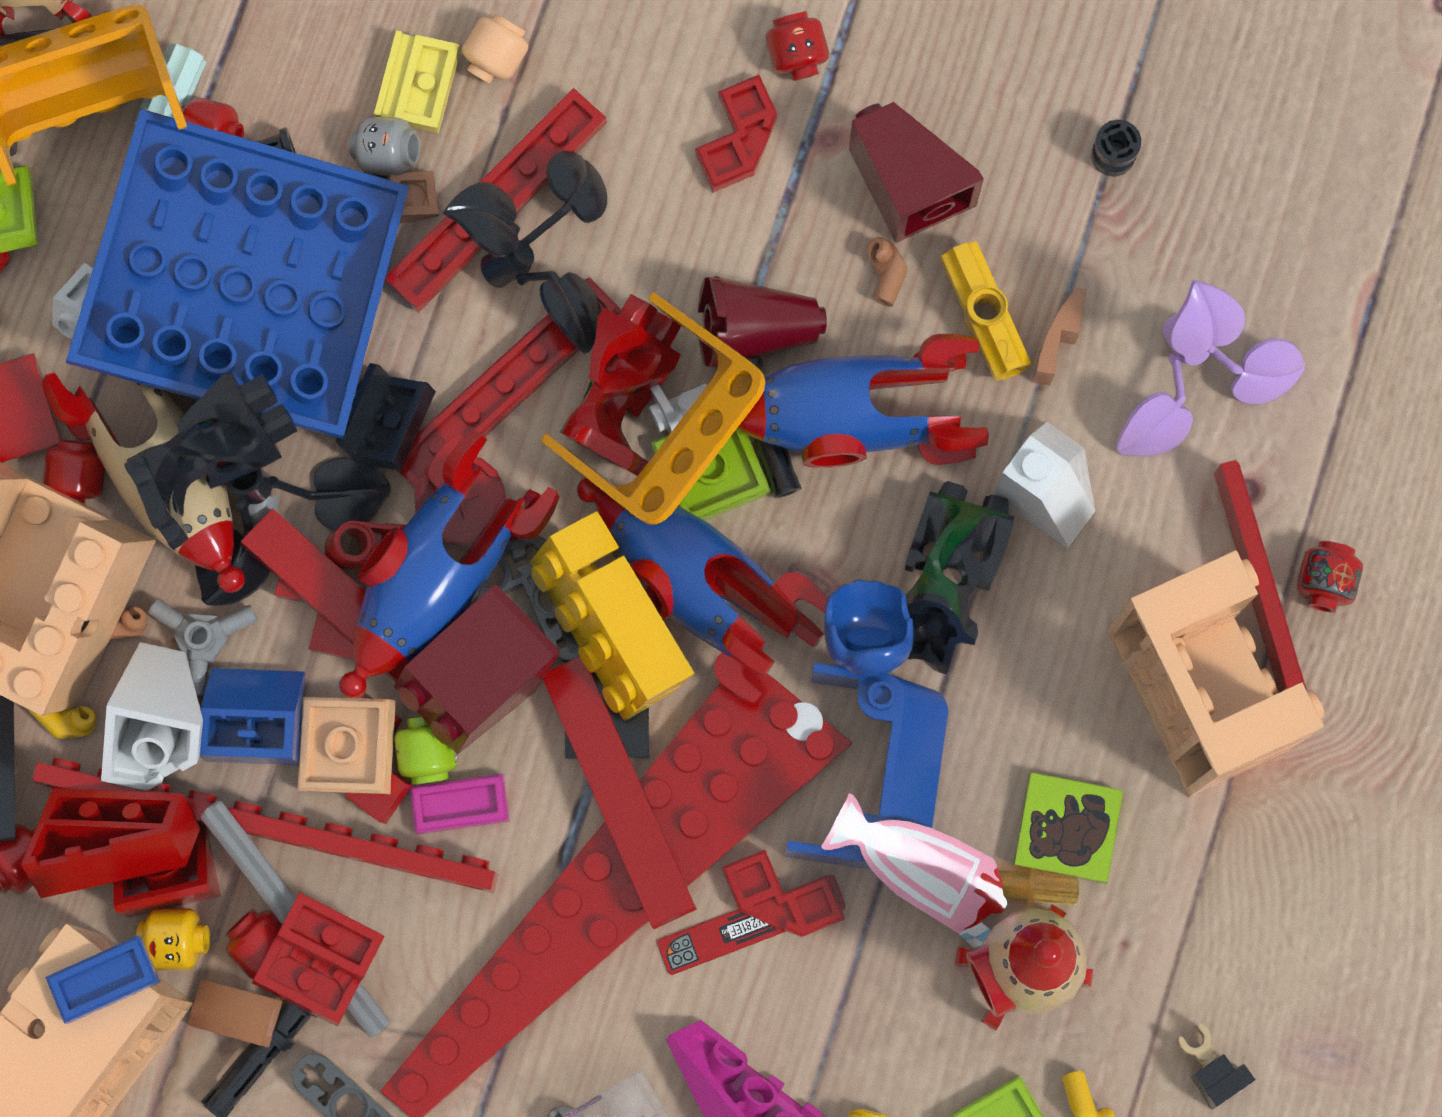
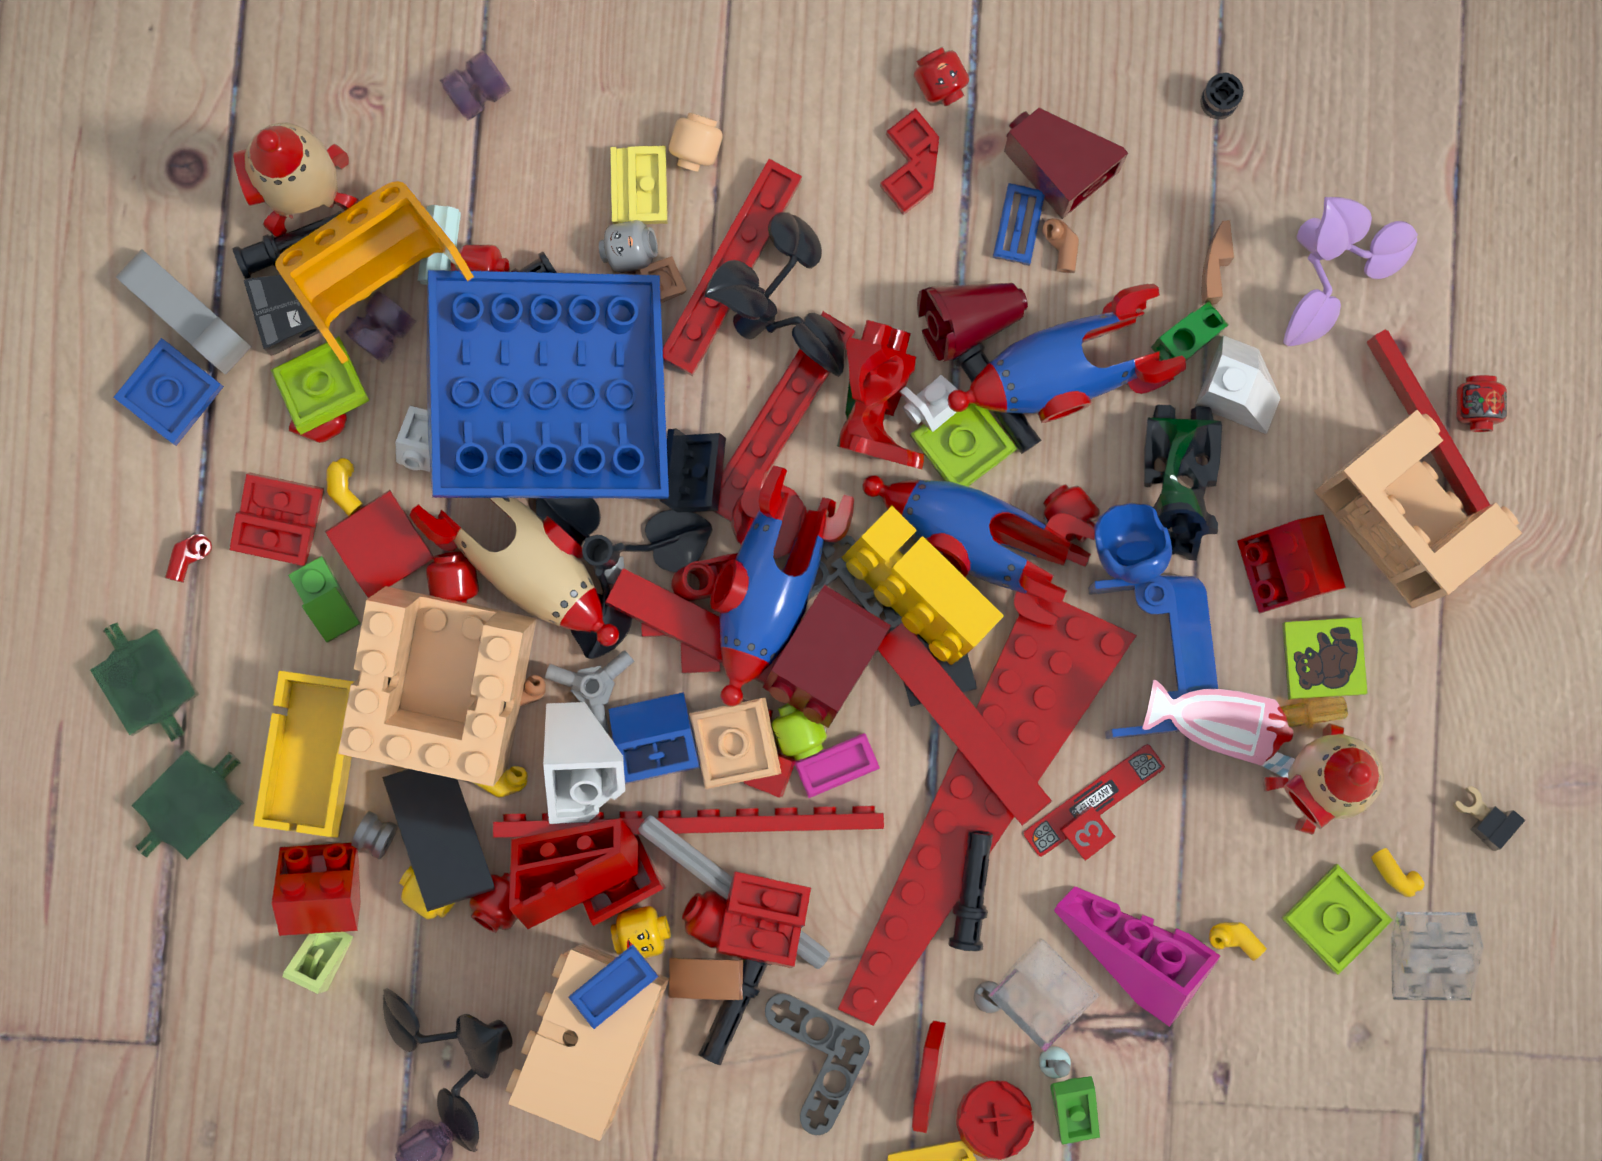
camera: 15 degrees left, 5 degrees up
black hips [124,373,297,550] -> none
light orange windscreen [540,292,765,525] -> none
red tile [722,849,845,938] -> none
white sticker [787,702,823,741] -> none
yellow piece [940,241,1032,382] -> none
none -> wheel [344,291,416,363]
none -> black pin [948,830,993,951]
none -> blue tile [992,183,1045,266]
none -> red head [1043,484,1100,542]
none -> red tile [1060,806,1115,861]
none -> green leg [1151,301,1229,361]
none -> red slope [1237,514,1346,614]

